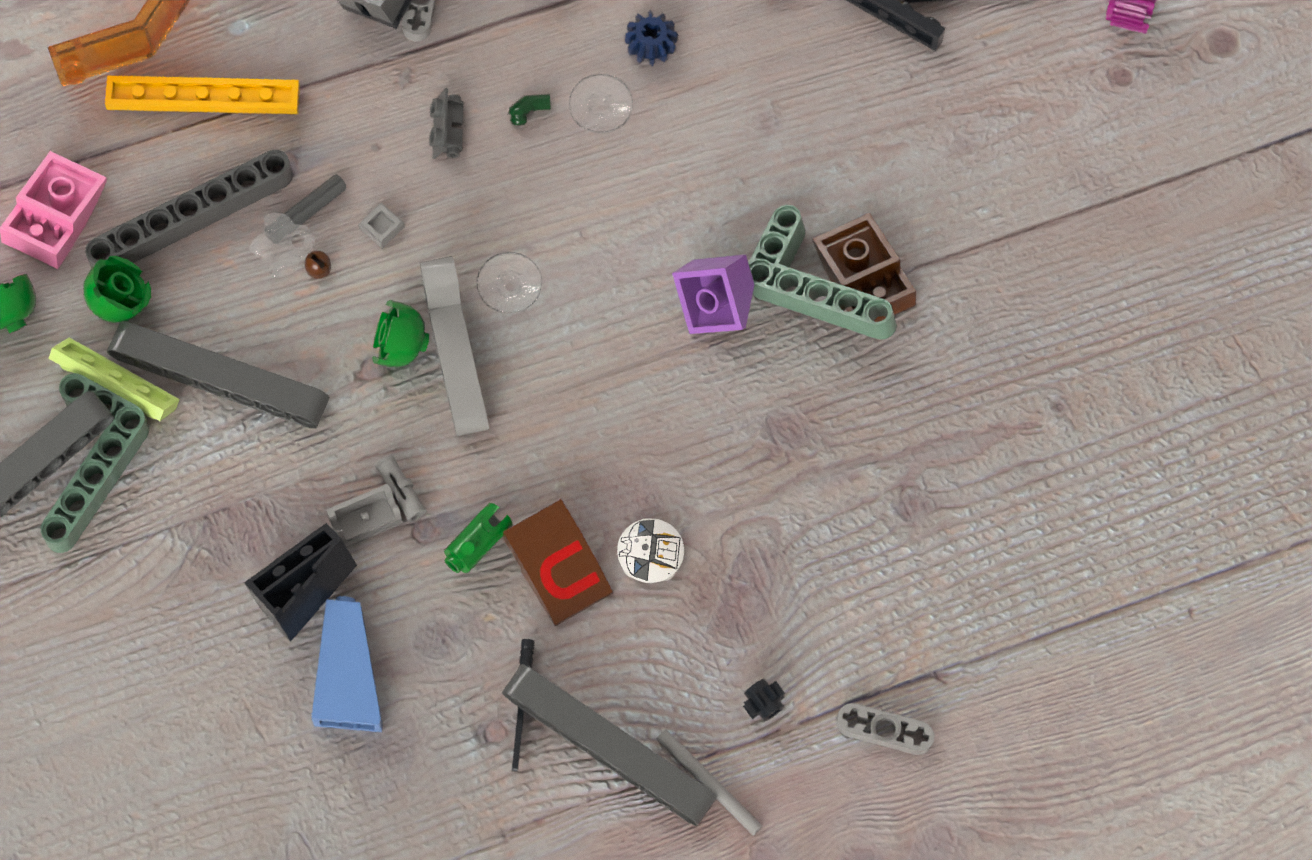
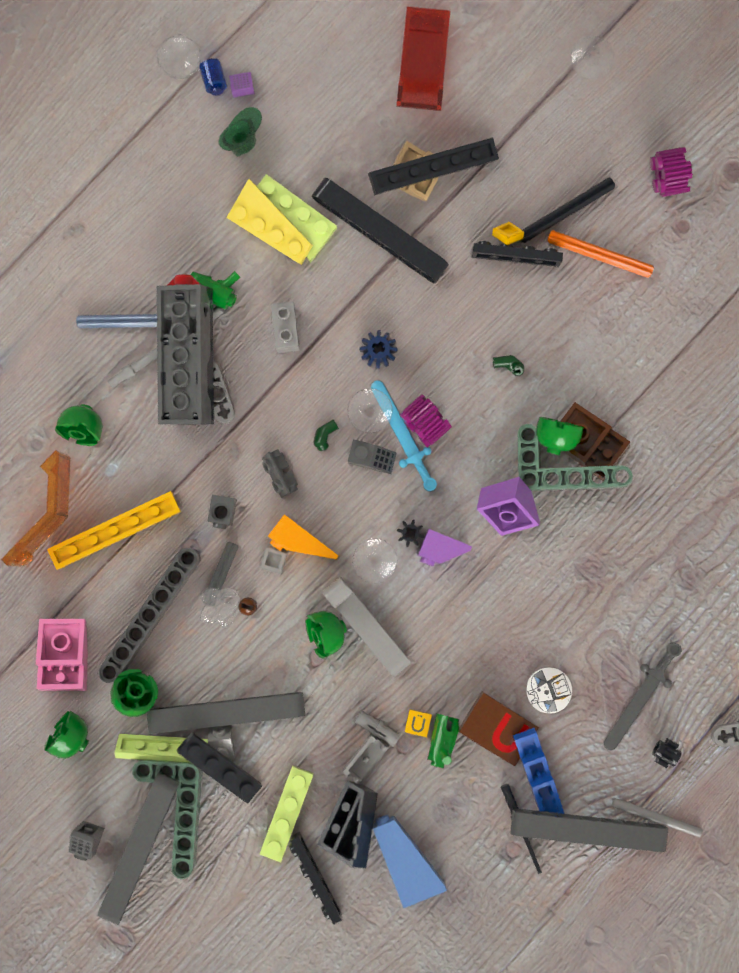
camera: 25 degrees left, 15 degrees up
none -> black plate [177,732,262,804]
none -> dark grey brick [208,495,237,529]
none -> light grey bracket [208,725,235,761]
none -> yellowish green plate [260,766,314,862]
none -> light orange slope [268,514,339,560]
none -> black plate [289,832,342,925]
none -> dark grey slope [348,439,397,474]
none -> medium azure sword [371,381,437,492]
none -> black gear [397,519,424,547]
none -> magenta brick [399,394,452,448]
none -> yellow tile [404,709,432,737]
none -> medium lavender slope [417,529,472,566]
none -> dark green arm [493,355,525,376]
none -> blue slope [513,728,565,814]
none -> green cylinder [536,417,583,455]
none -> orange axle [547,230,654,278]
none -> dark grey sword [604,643,682,750]

